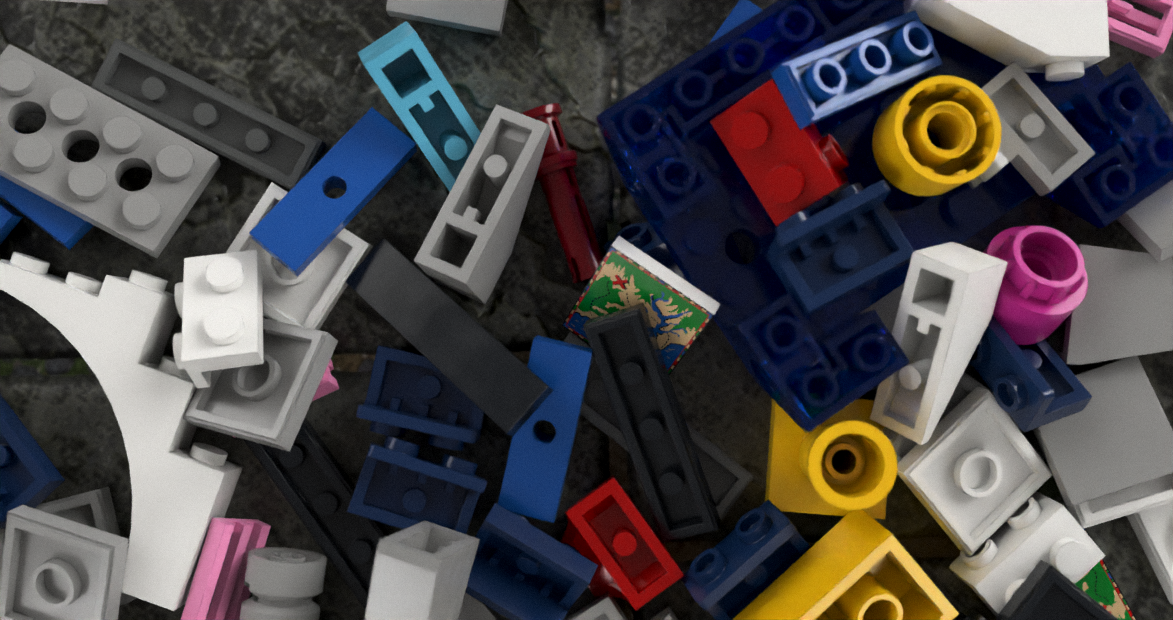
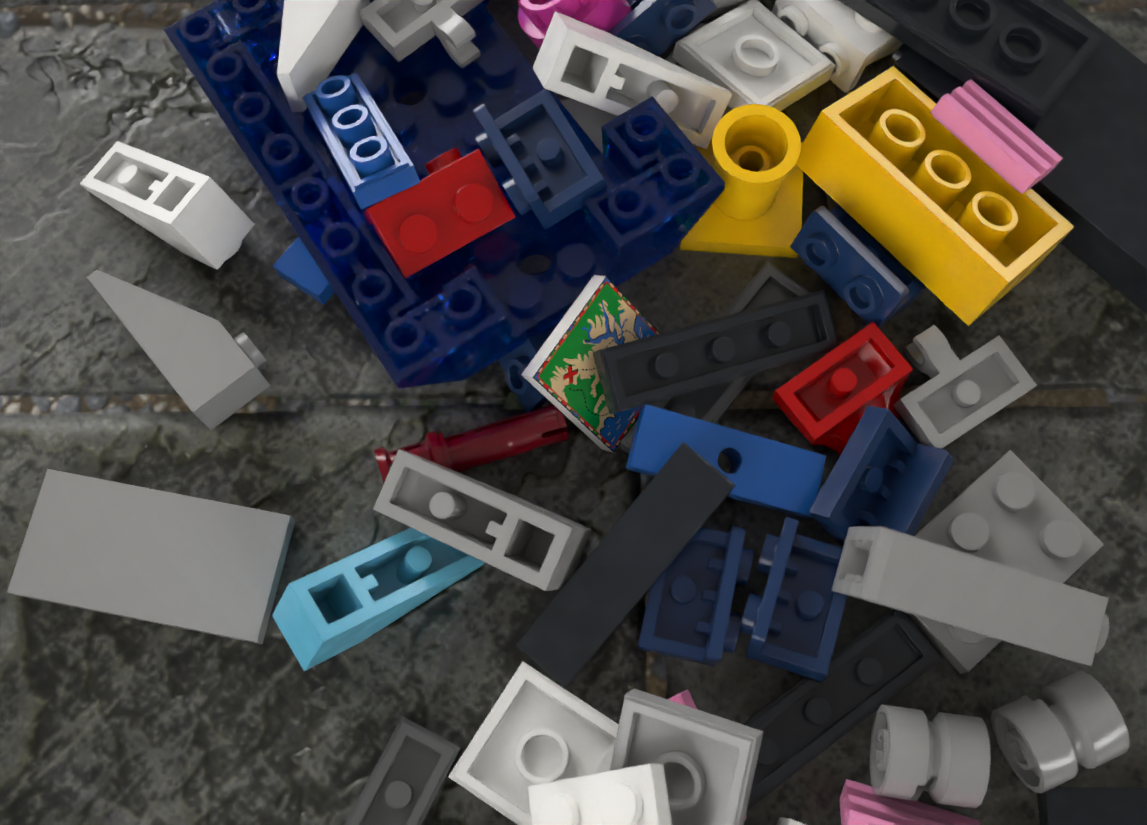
camera: 85 degrees left, 15 degrees down
blue tile [249,107,417,277] -> none
yellow piece [872,75,1002,197] -> none

